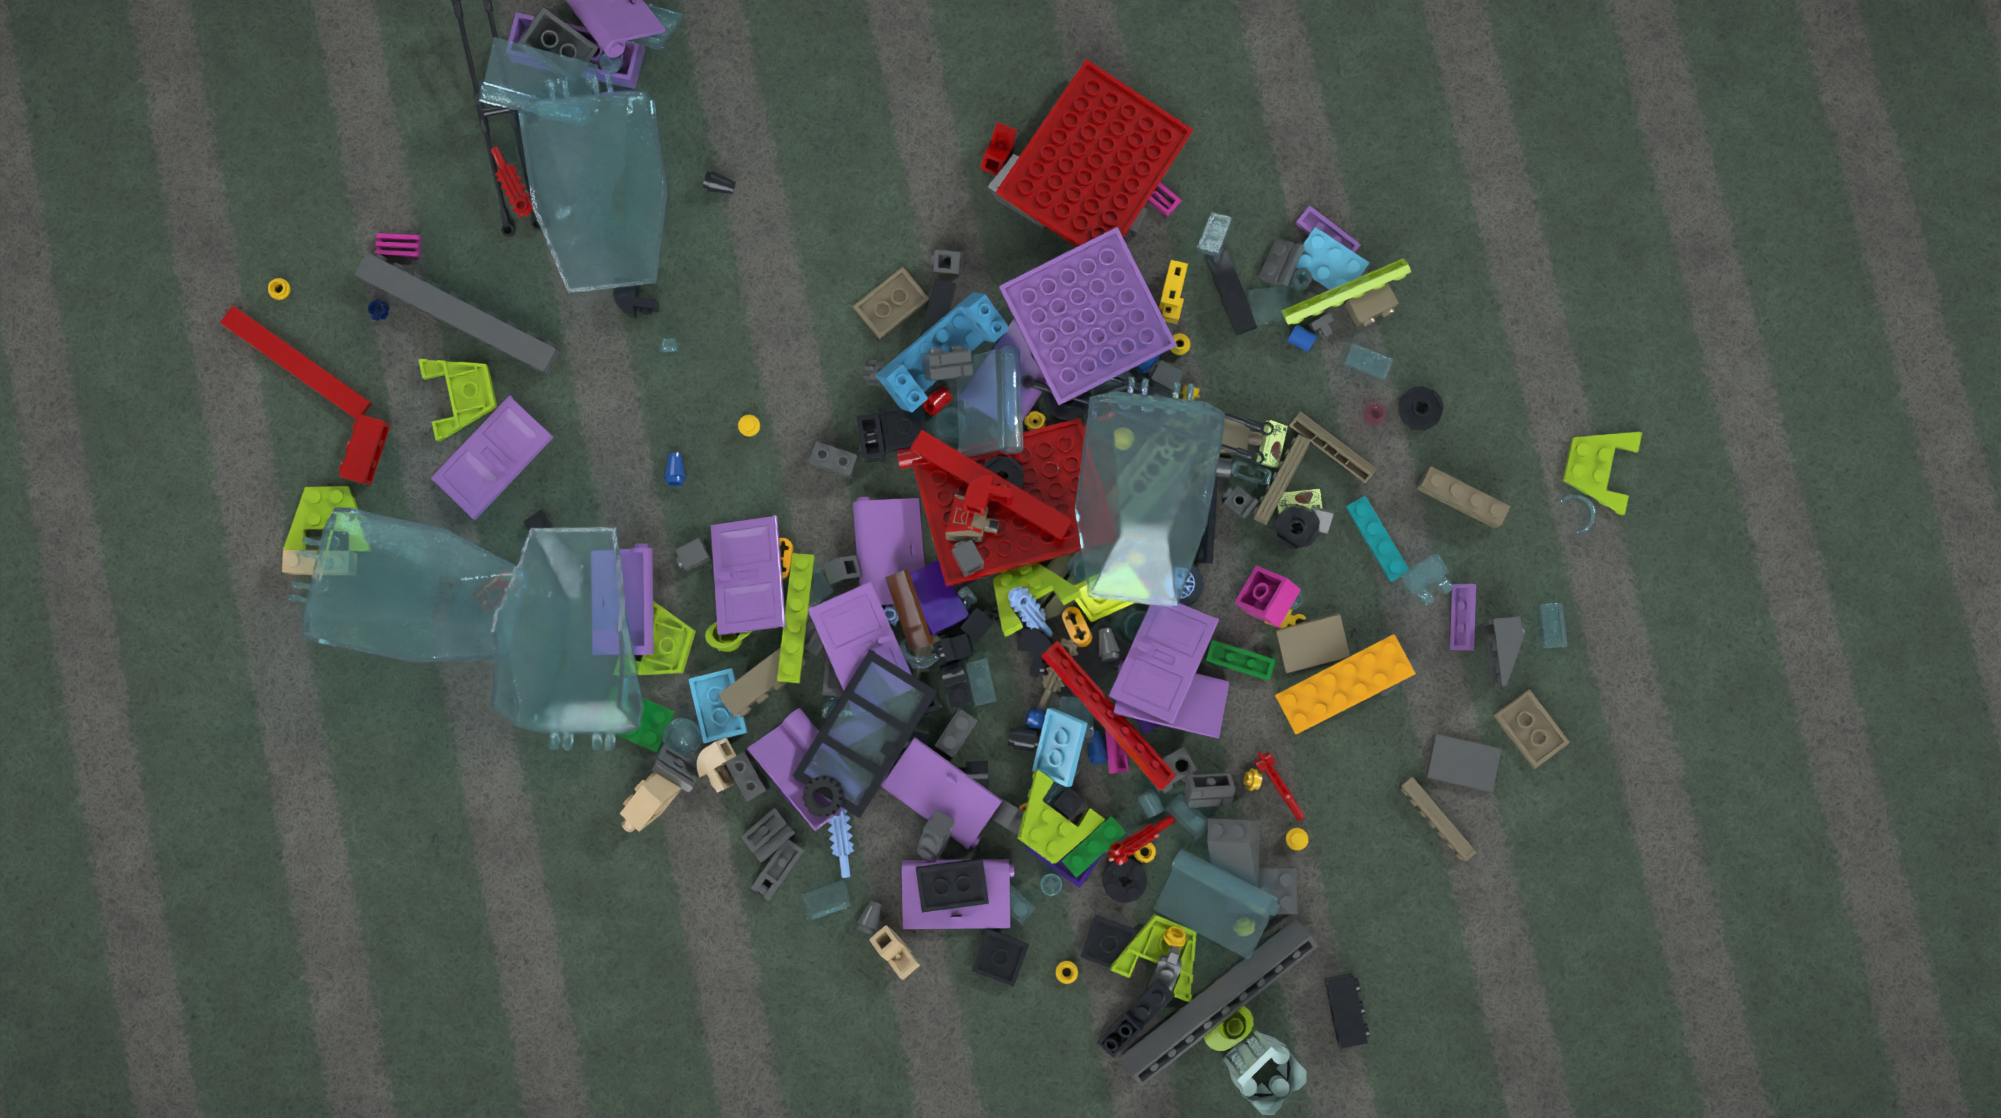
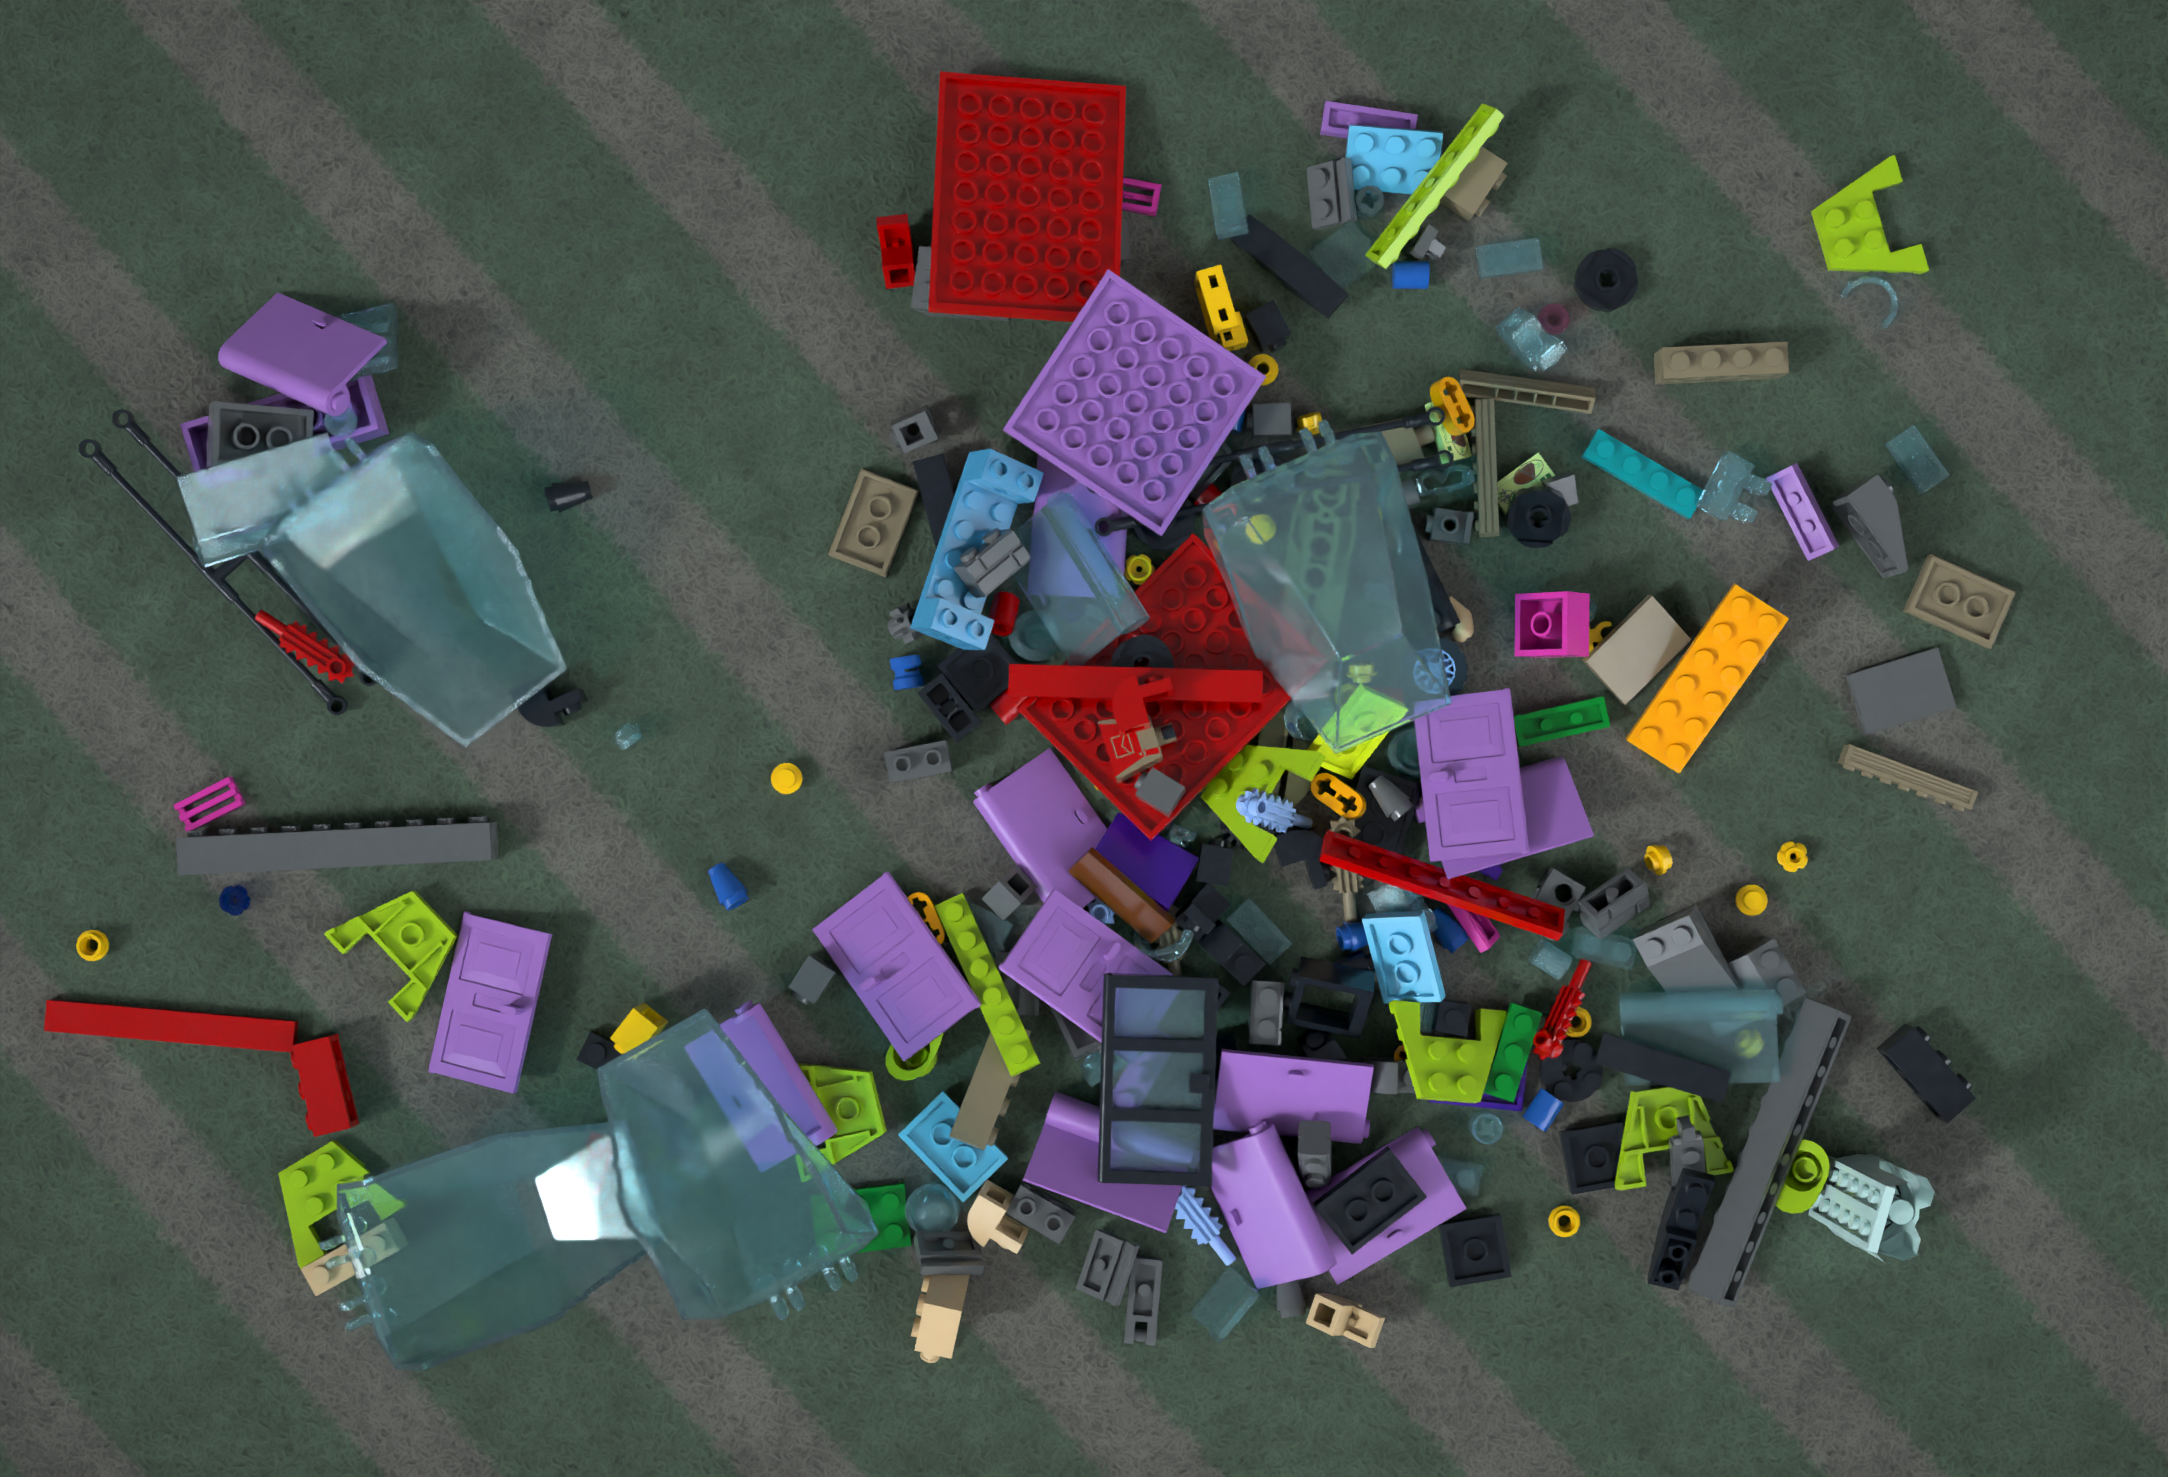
camera: 35 degrees left, 5 degrees up
black tyre [802,775,845,817] -> none
yellow plate [1163,926,1186,948] -> none
red piece [1254,751,1305,821] -> none
none -> yellow brick [610,1003,669,1058]
none -> blue wheel [889,655,925,690]
none -> medium lavender door [1198,1121,1337,1289]
none -> black brick [1244,300,1291,353]
none -> black window [1283,956,1375,1039]
none -> light orange beam [1430,376,1475,436]
none -> tan arm [1449,596,1474,642]
none -> clear light blue brick [1495,307,1568,371]
none -> blue piece [1522,1088,1564,1132]
none -> black slope [1595,1032,1733,1102]
none -> yellow plate [1777,841,1808,872]

